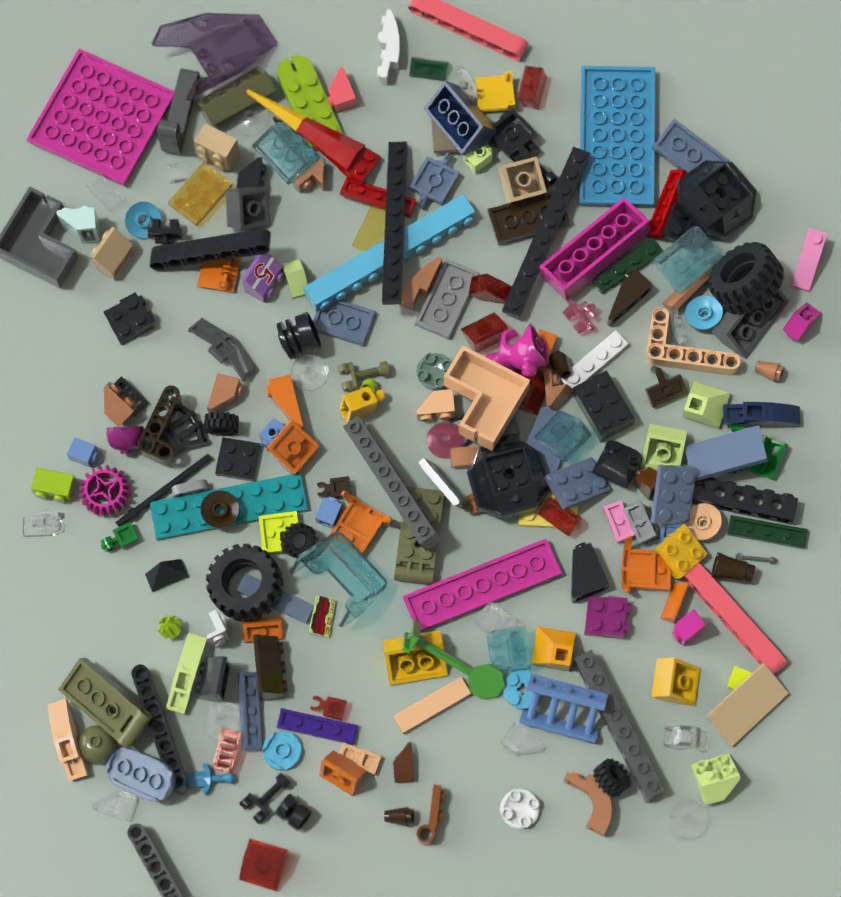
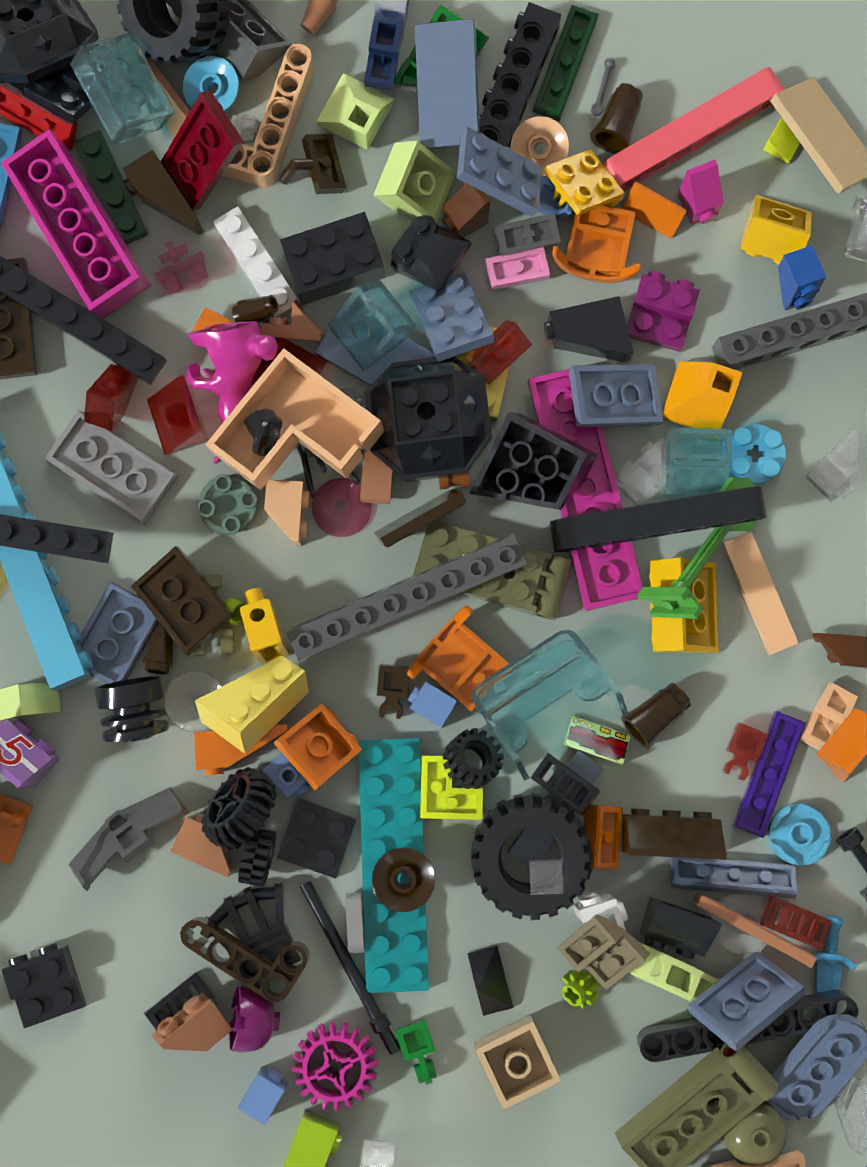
camera: 85 degrees left, 10 degrees up
nougat slope [399,257,442,310] -> none
medium blue fence [519,674,608,743] -> none
none -> dark brown tile [131,546,235,656]
none -> dark brown cone [143,628,173,675]
none -> dark red plate [160,90,244,211]
none -> light yellow wedge [195,656,309,754]
none -> black gear [201,767,277,851]
none -> black piece [244,408,283,457]
none -> black wedge [469,412,598,510]
none -> tan brick [474,1015,561,1110]
none -> clear tile [529,859,563,895]
none -> black slope [530,753,601,816]
none -> black beam [550,486,767,553]
none -> dark tan slope [557,914,650,990]
none -> sand blue plate [568,364,664,428]
none -> dark brown plant [621,683,691,750]
none -> sand blue plate [688,950,805,1052]
none -> nougat tile [691,892,816,968]
none -> blue slope [778,245,826,310]

